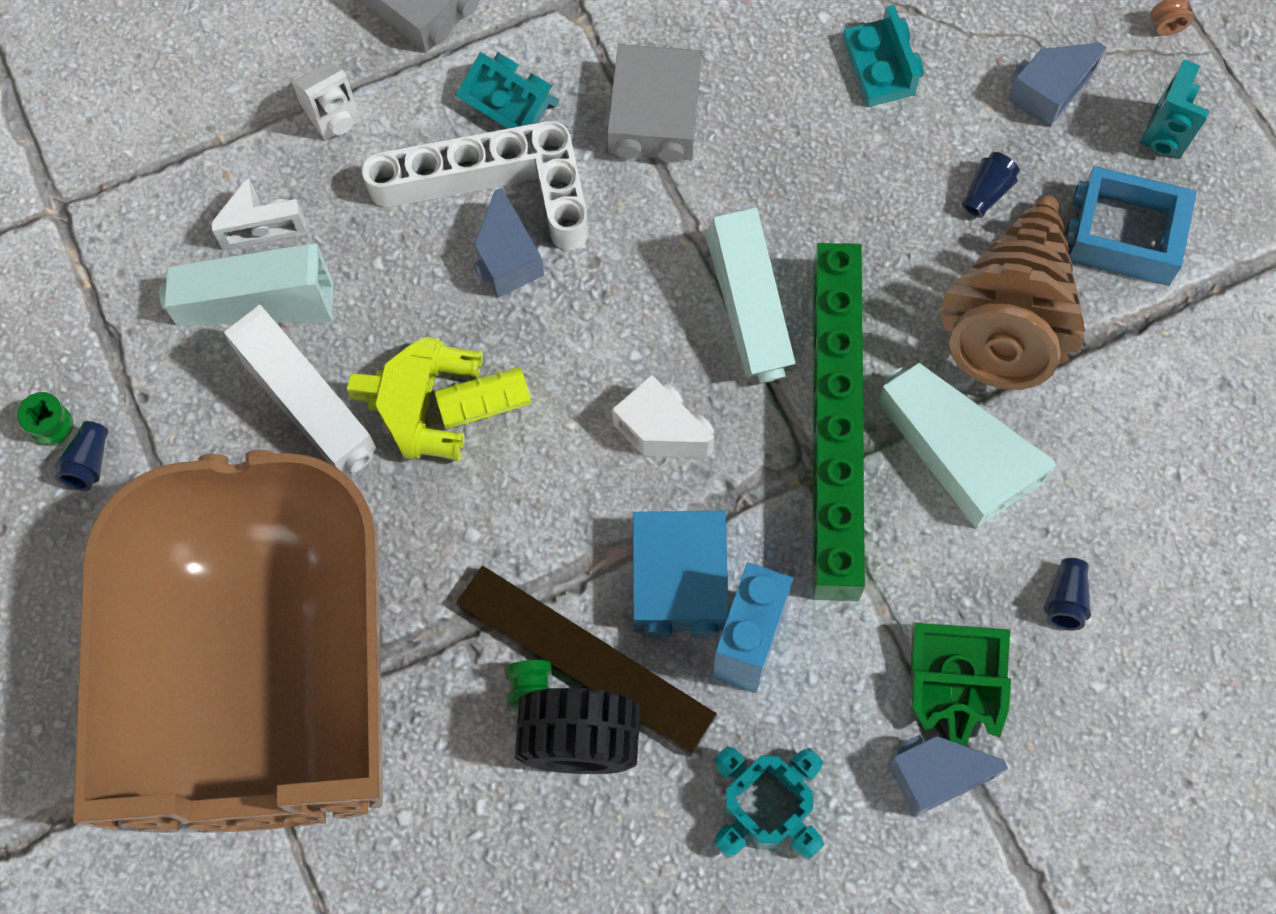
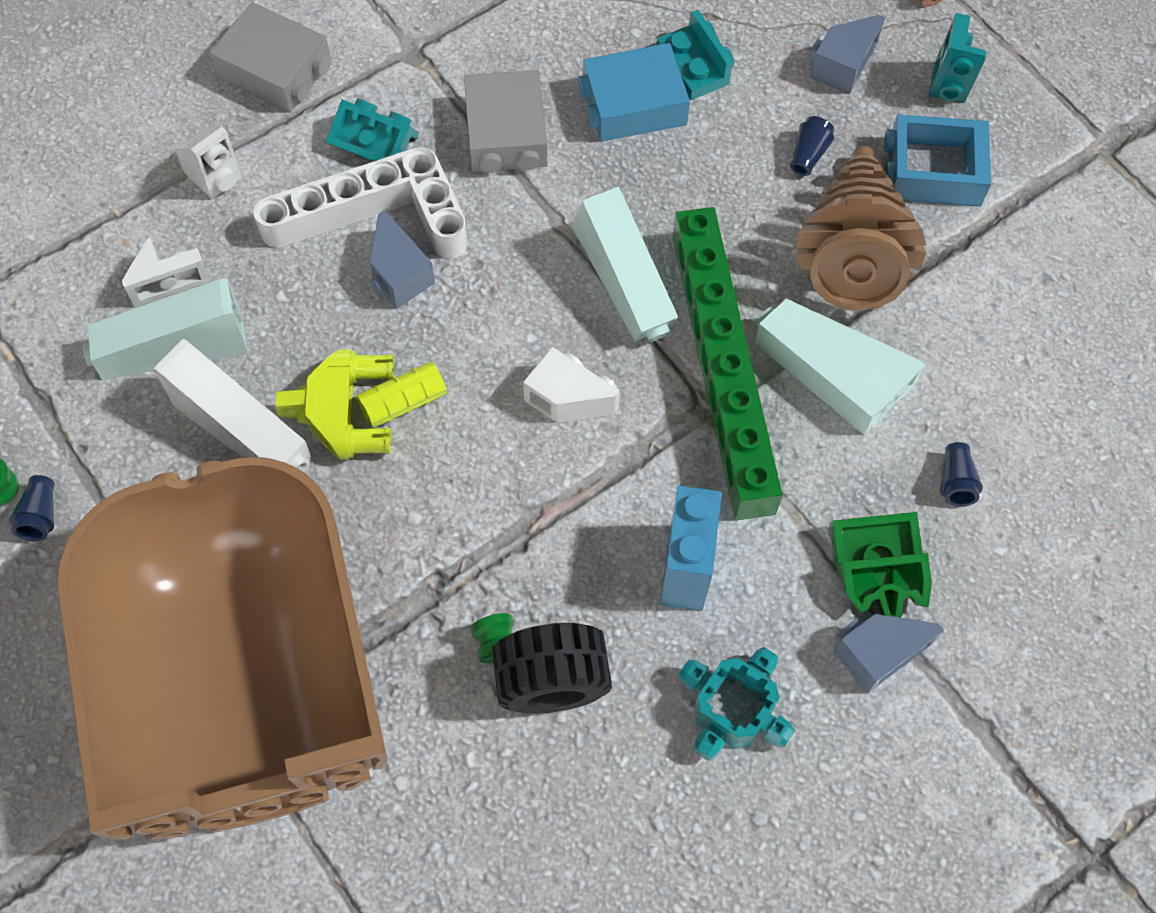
camera: 15 degrees left, 5 degrees down
dark brown tile [456,565,717,756] -> none
dark azure brick [633,510,729,638] -> none
none -> dark azure brick [577,43,690,142]

